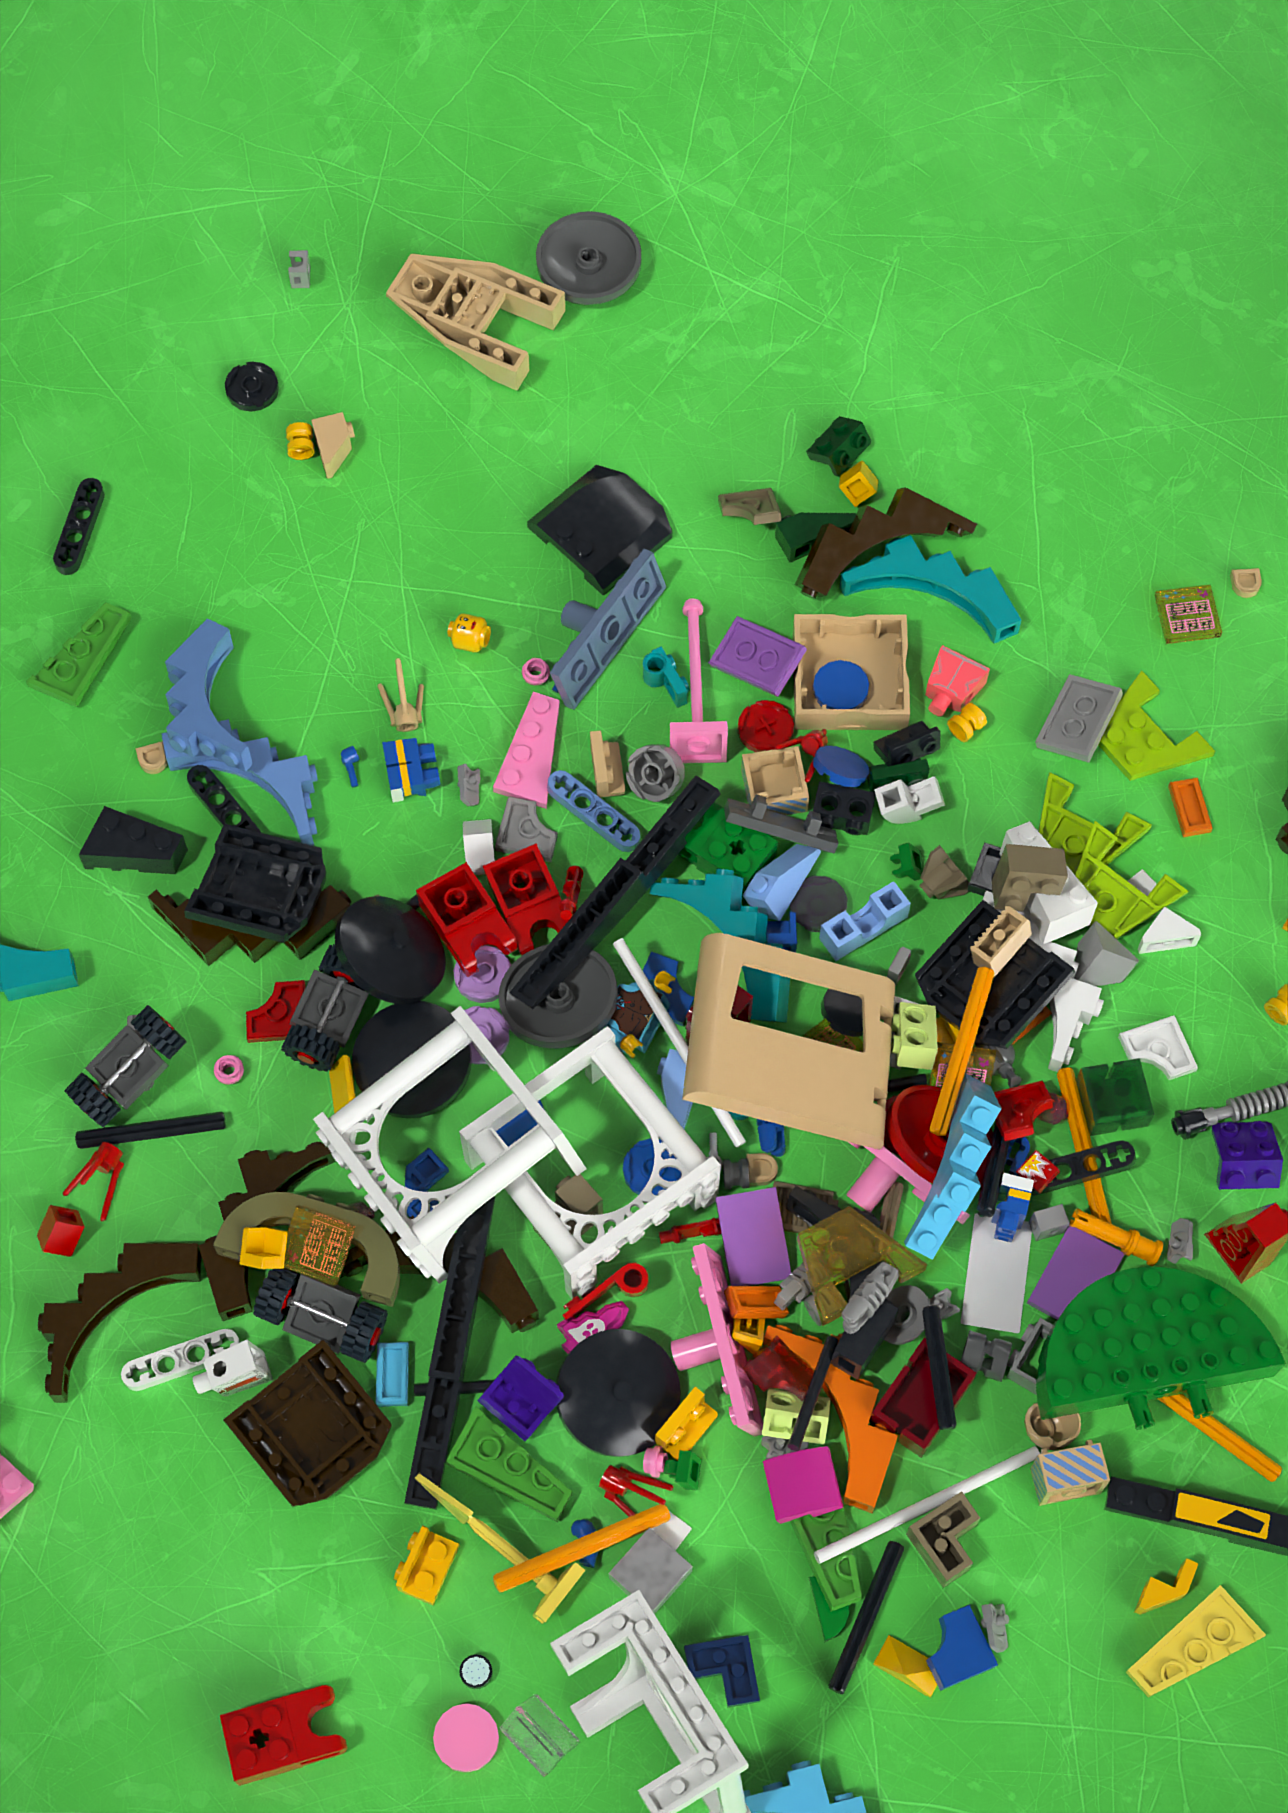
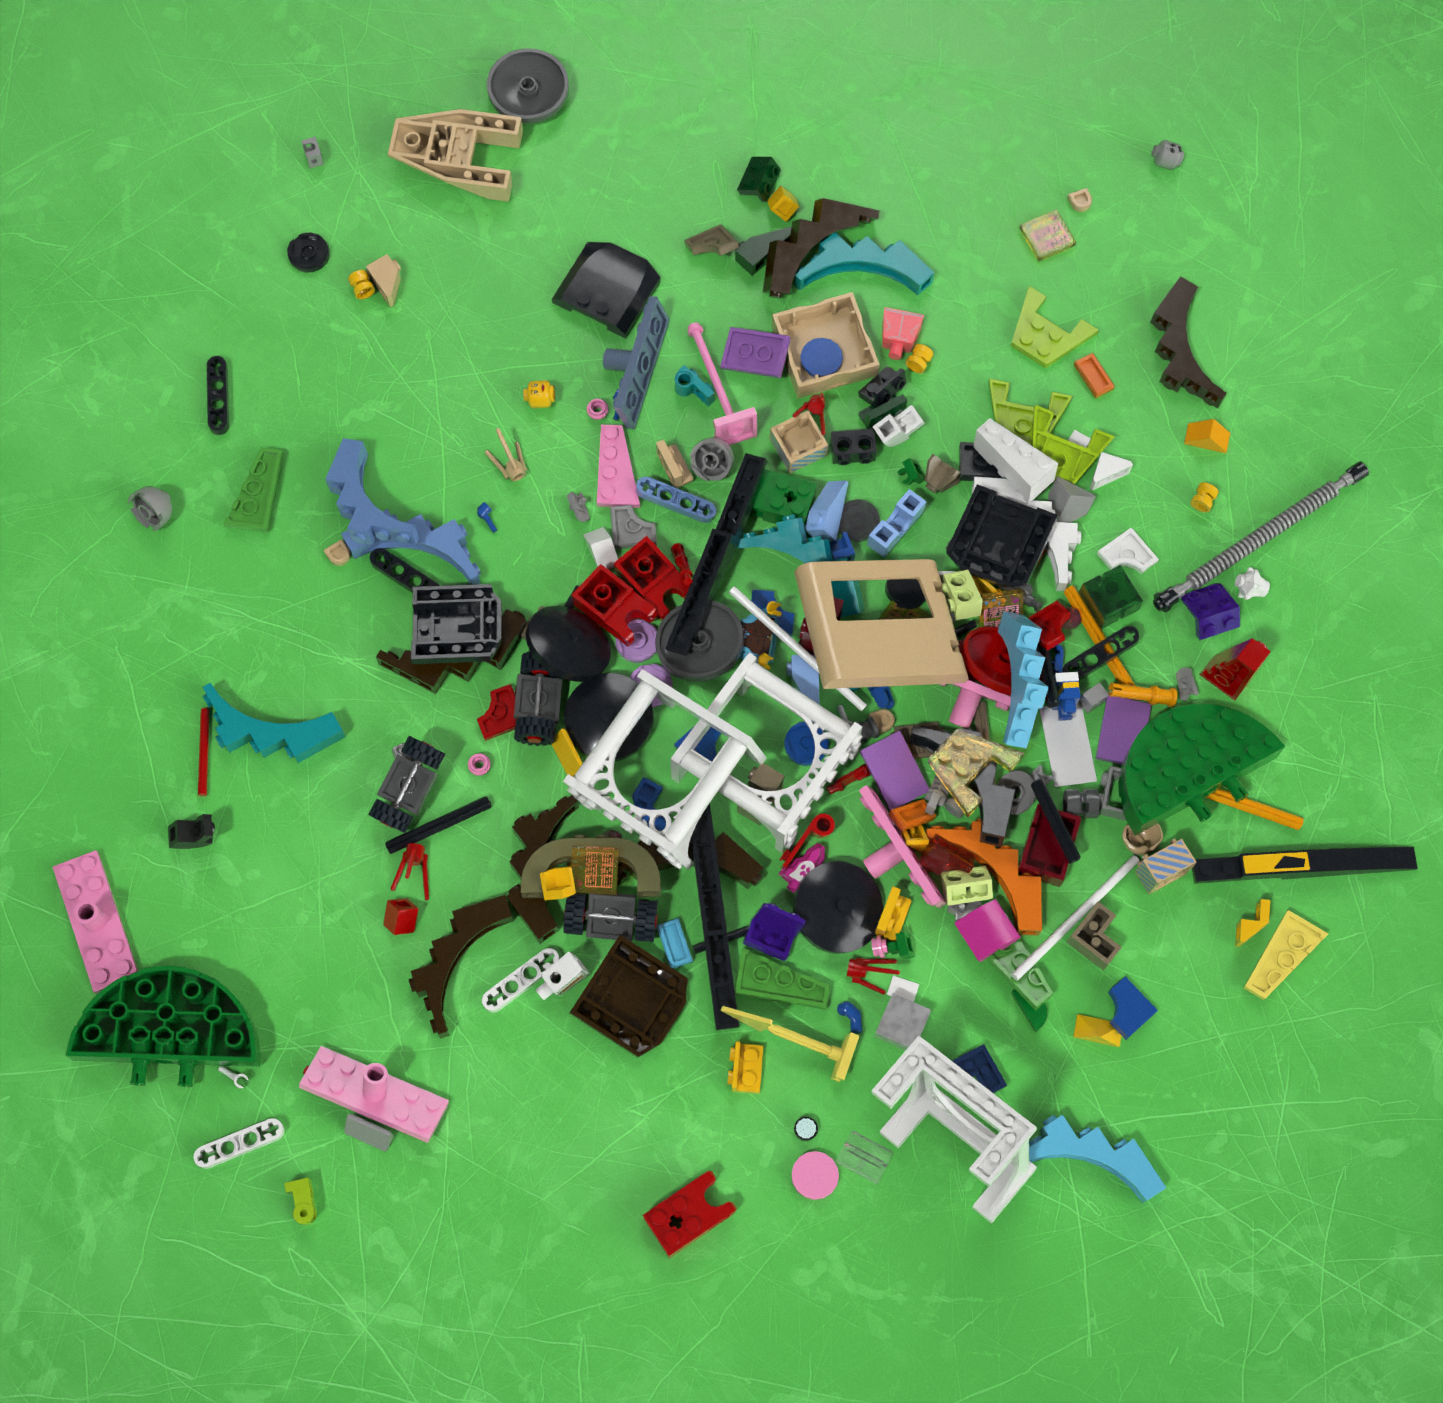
camera: 20 degrees left, 5 degrees up
black wedge [79,806,188,874] -> none
blue hips [382,738,440,803] -> none
light orange axle [493,1504,671,1593] -> none
dark grey hinge [724,794,838,854] -> none
red tile [738,700,794,752] -> none
black bar [787,1336,838,1451] -> none
blue tile [813,746,869,787] -> none
black axle [828,1541,904,1694] -> none
light grey hinge [842,1262,899,1335] -> none
light grey tile [887,946,911,986] -> none
light orange axle [930,966,995,1136] -> none
tan brick [971,906,1032,977] -> none
light grey piece [981,1603,1009,1653] -> none
dark tan brick [991,844,1068,912] -> none
tile [1016,1150,1060,1194] -> none
light grey plate [1035,674,1123,762] -> none

